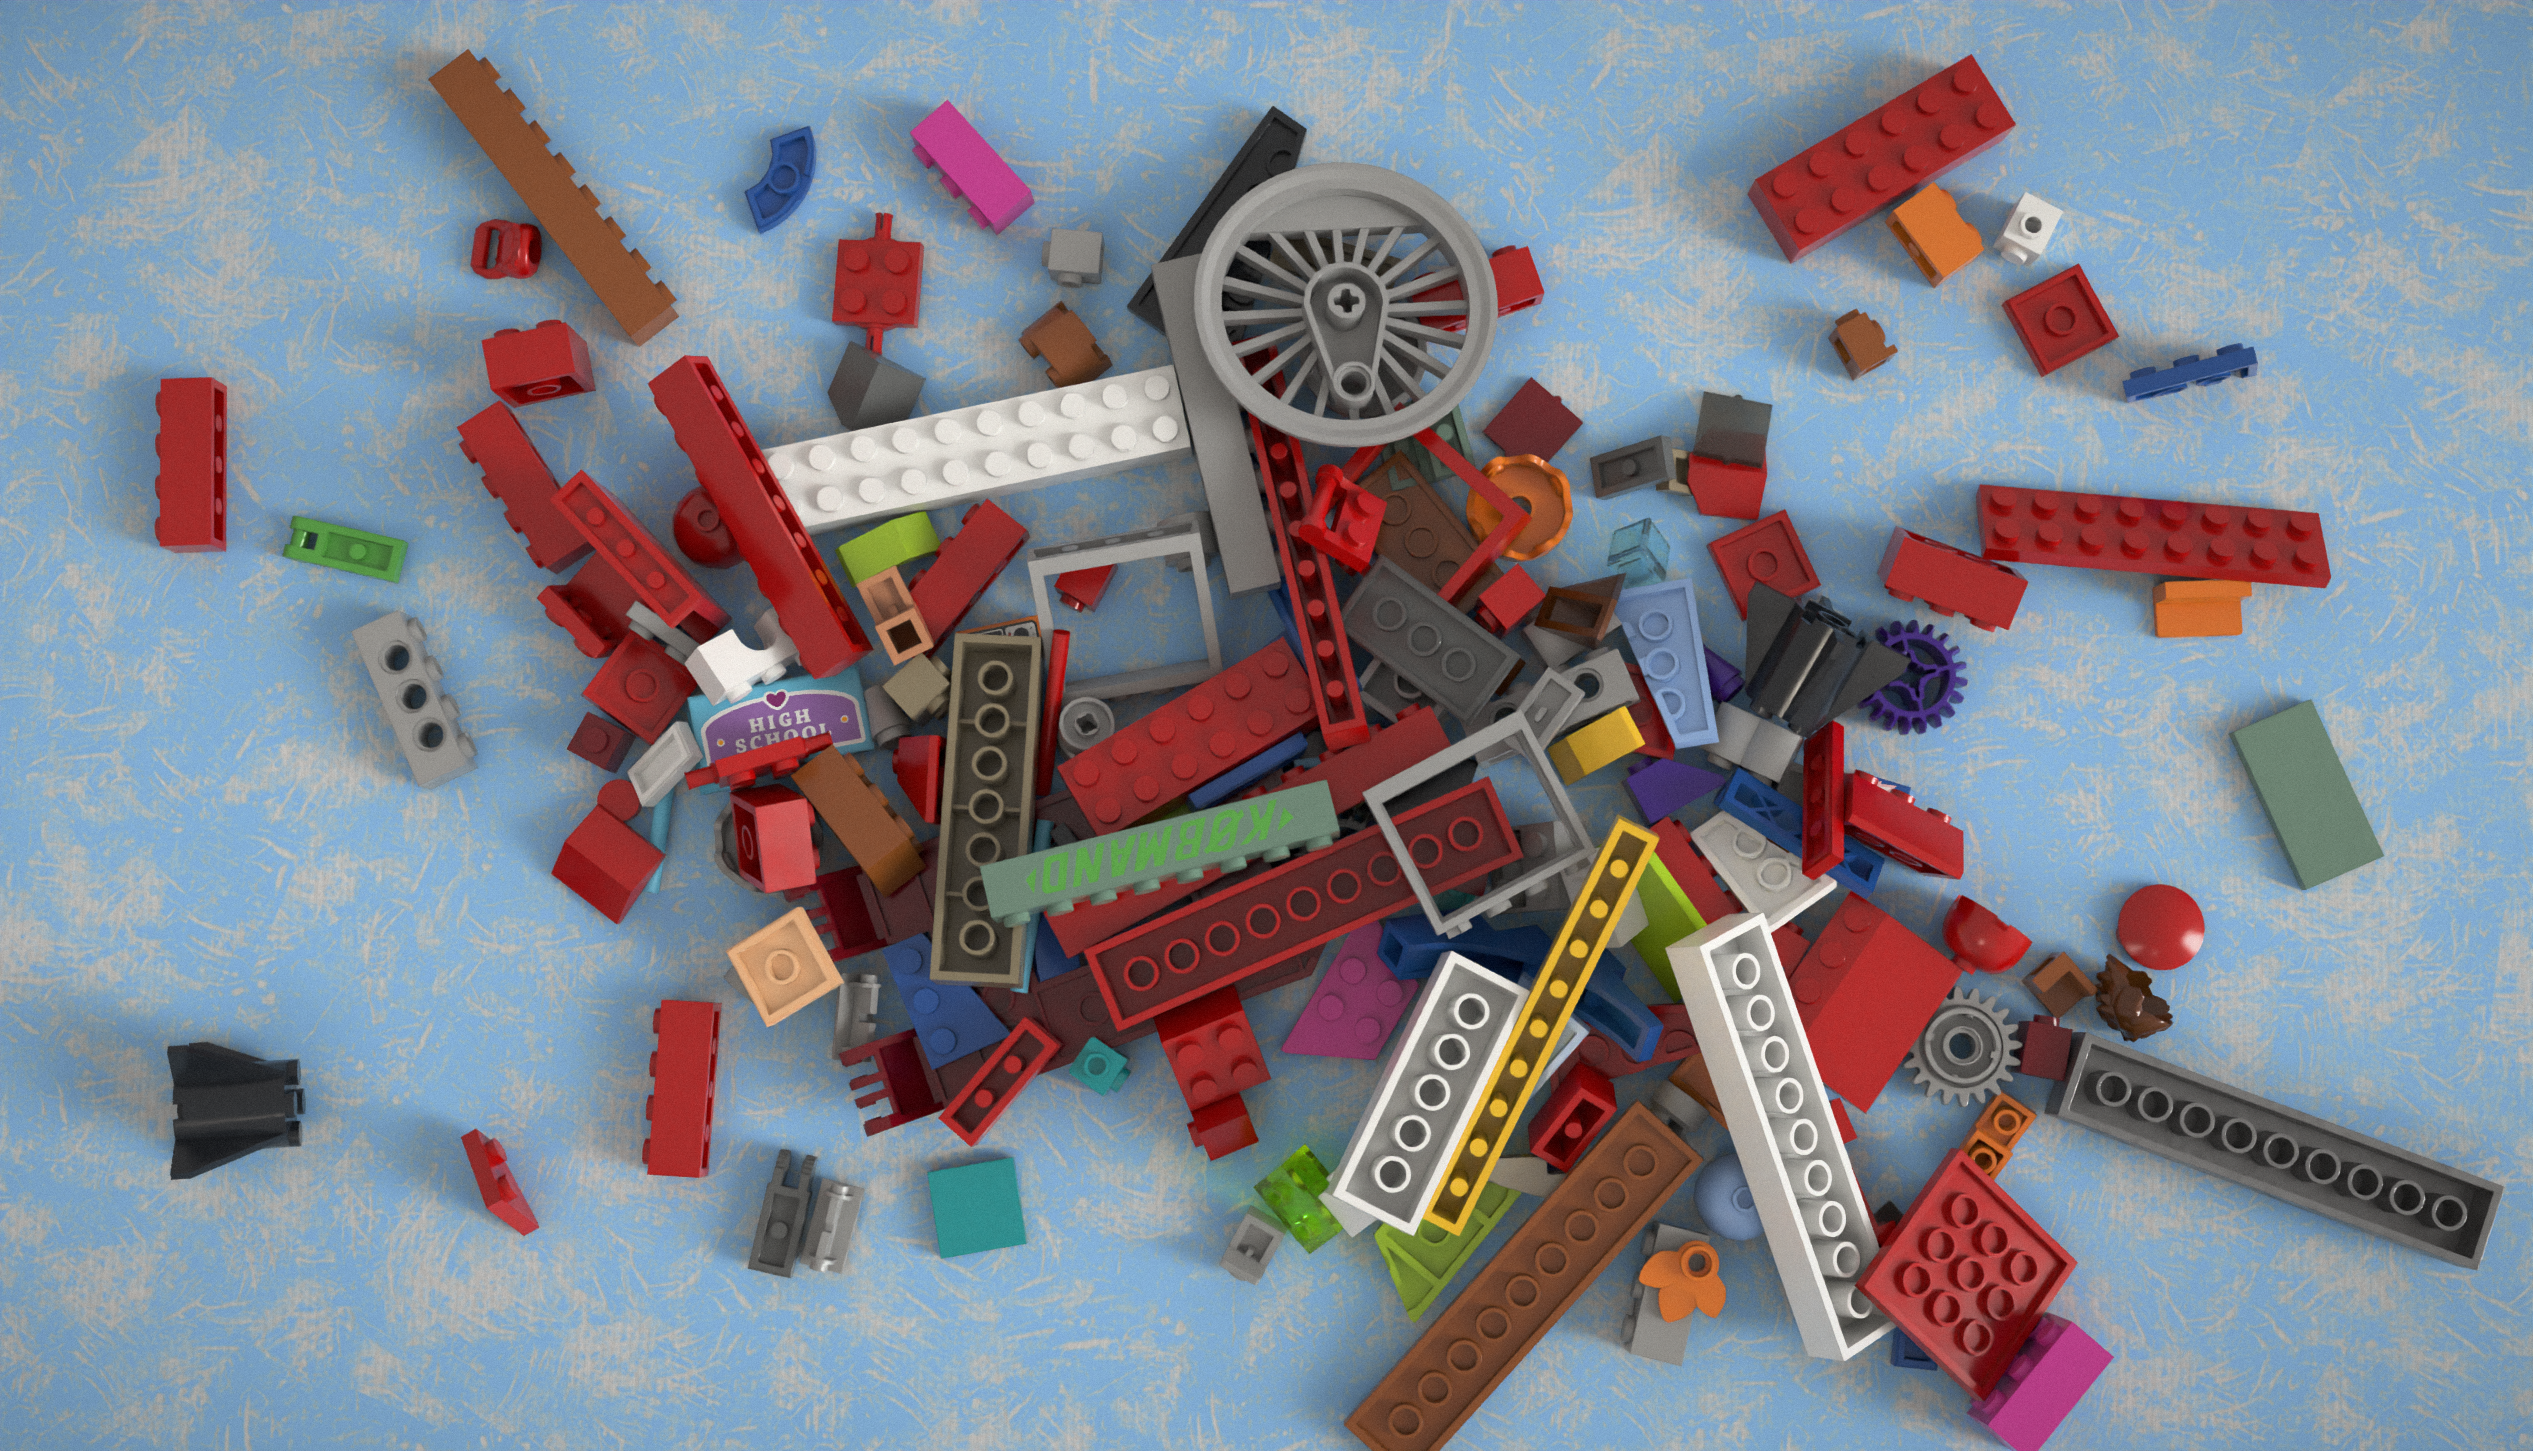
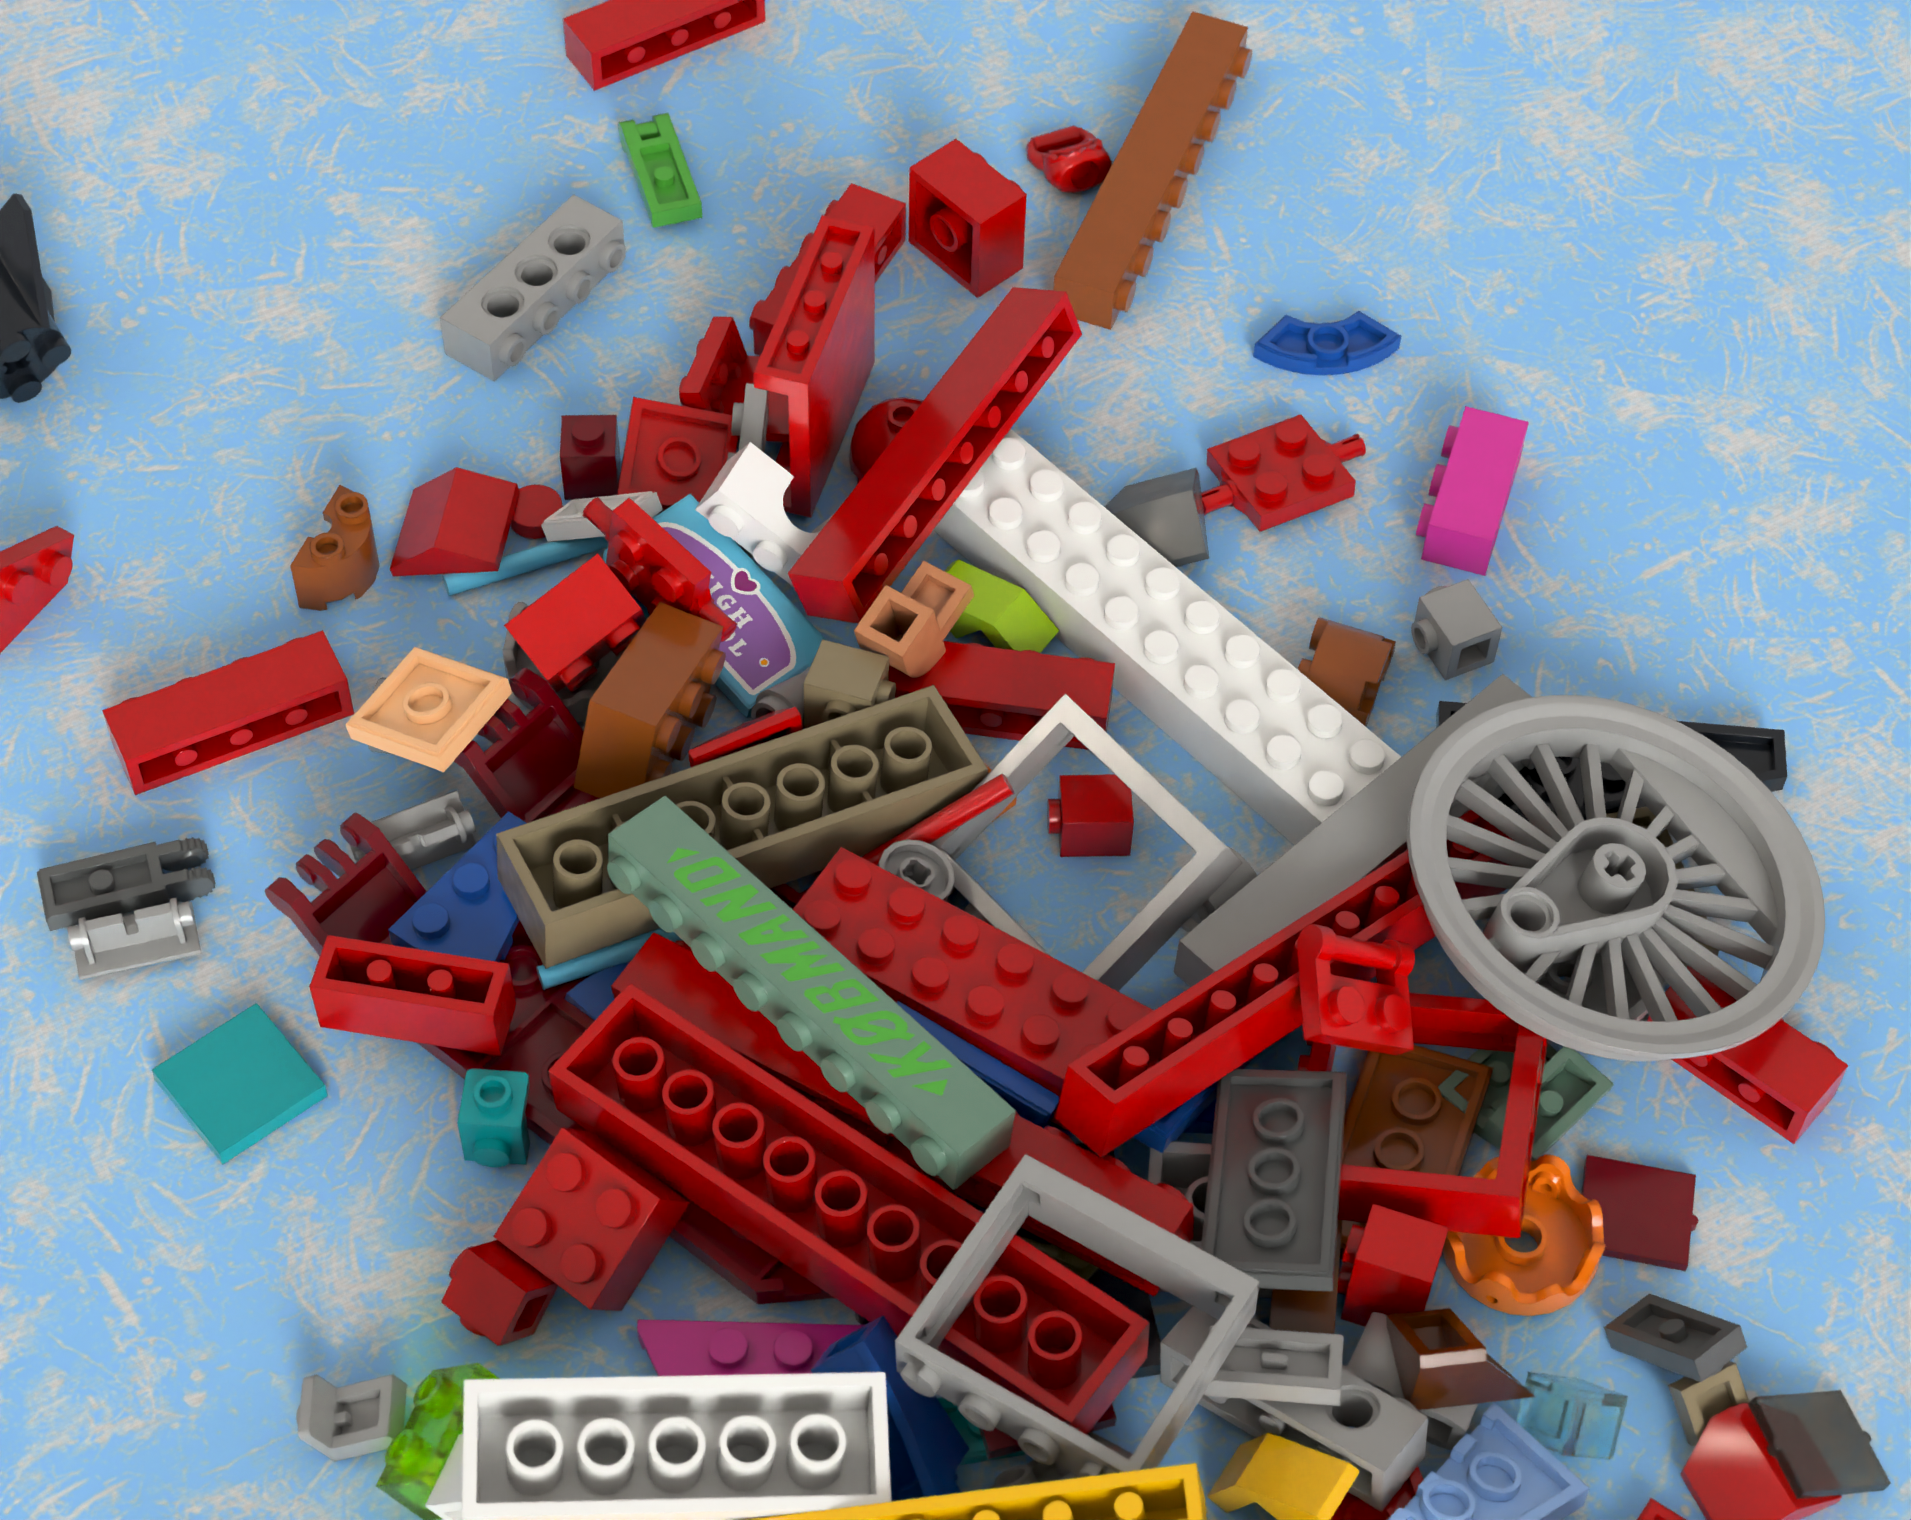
camera: 55 degrees right, 30 degrees down
none -> dark orange cylinder [290,485,380,611]

